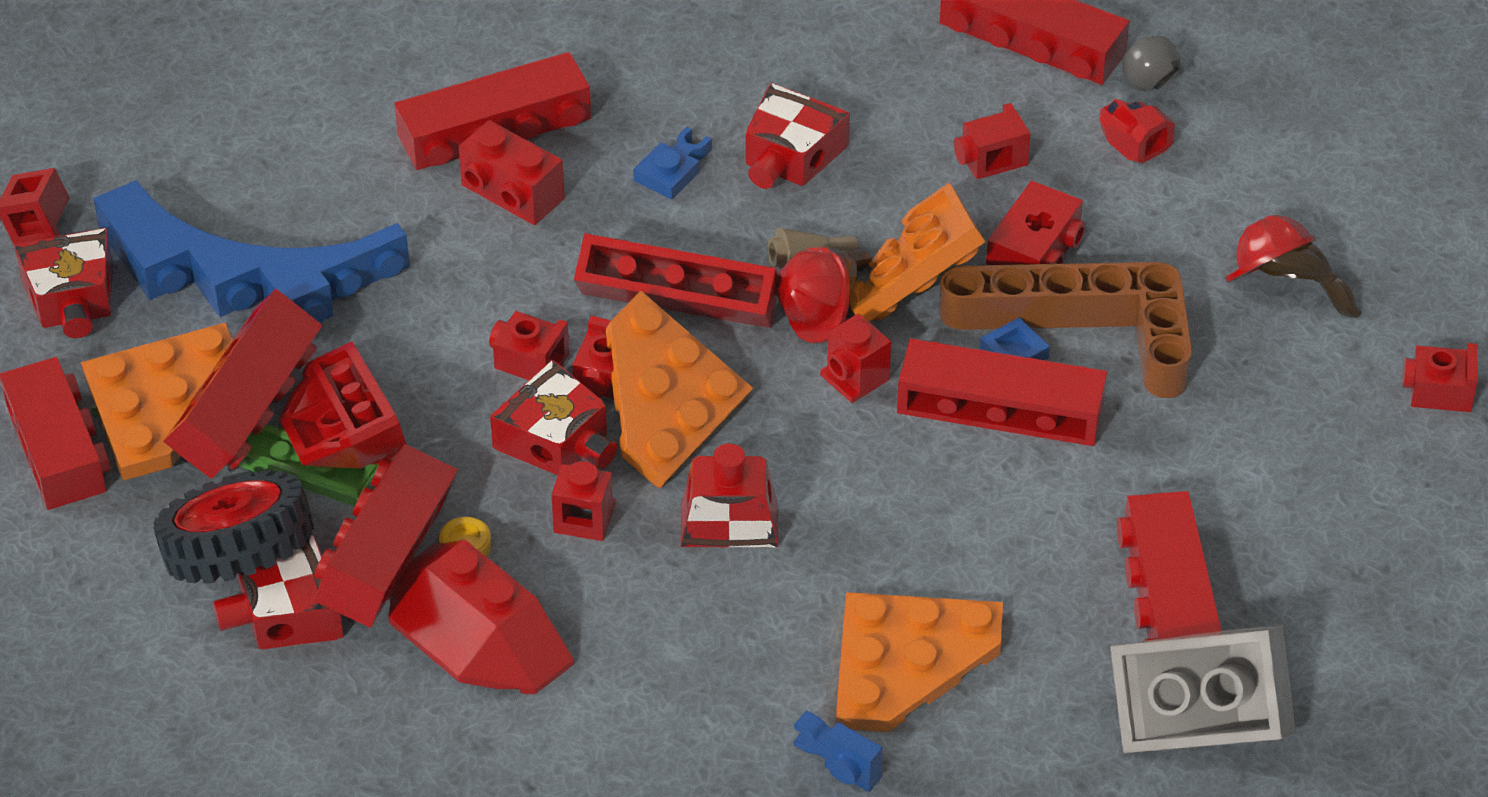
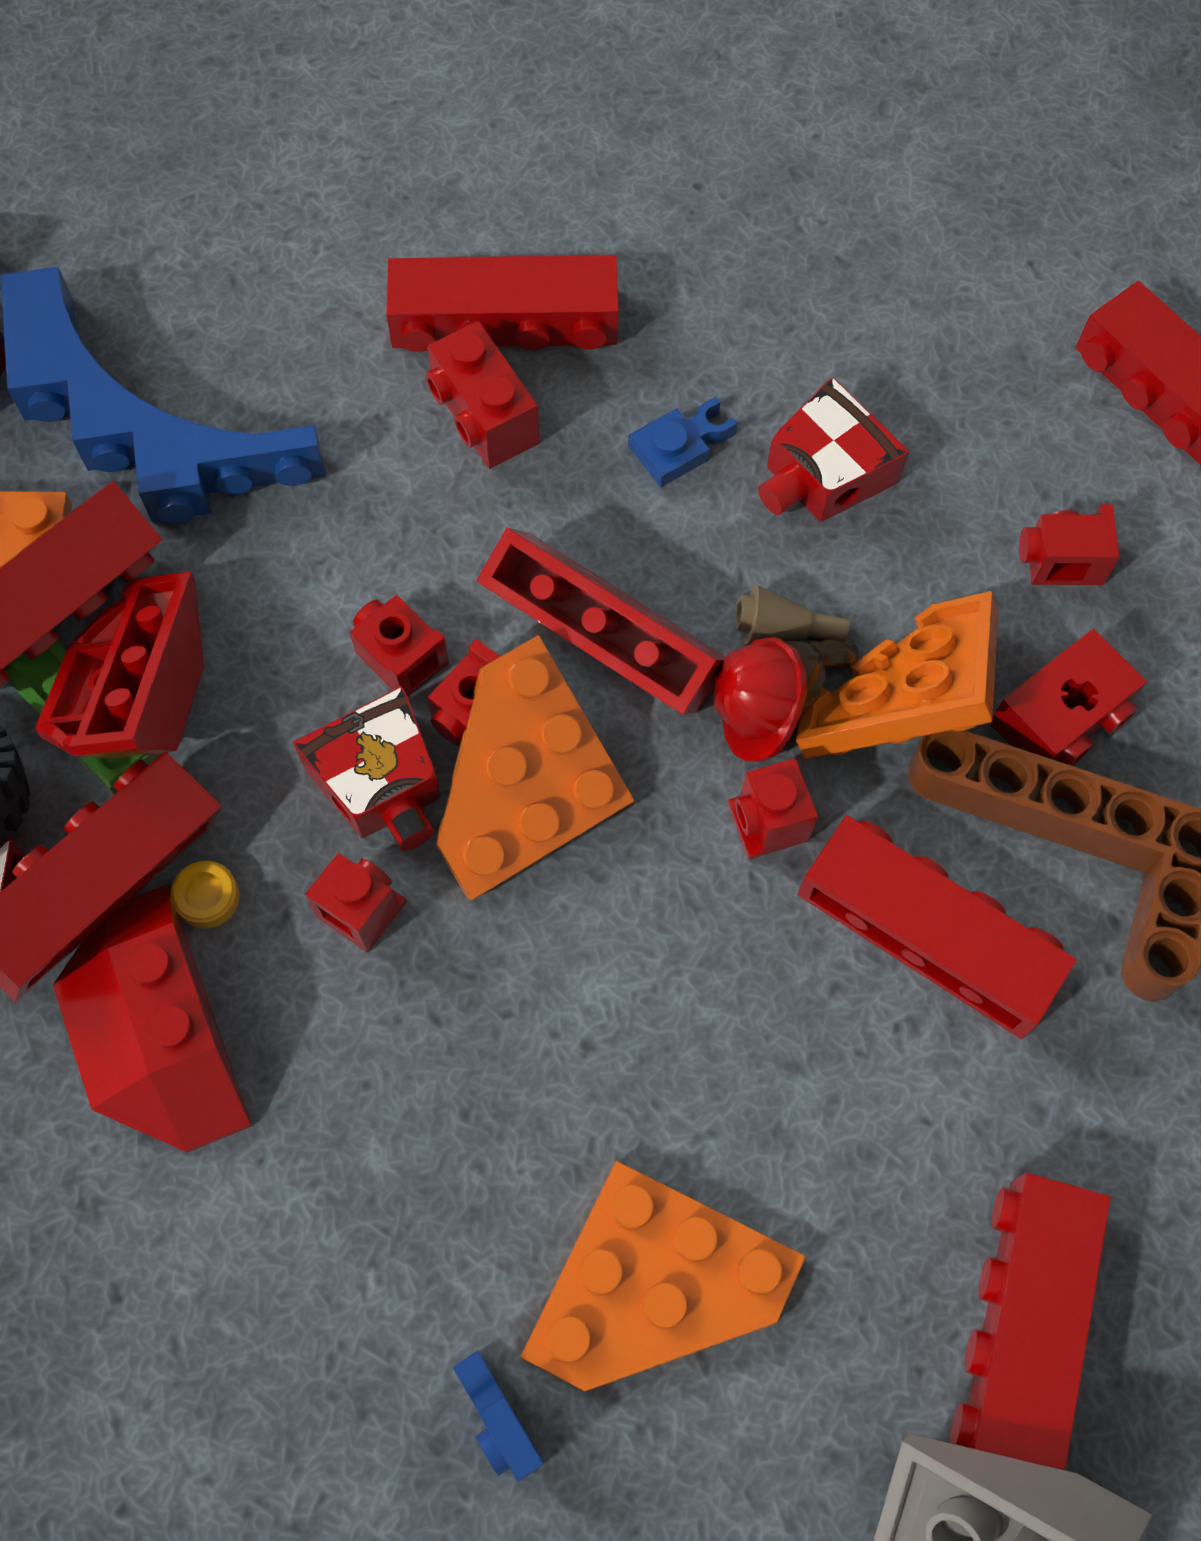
camera: 20 degrees right, 20 degrees up
torso [680,443,778,547] -> none
blue tile [980,317,1050,361] -> none

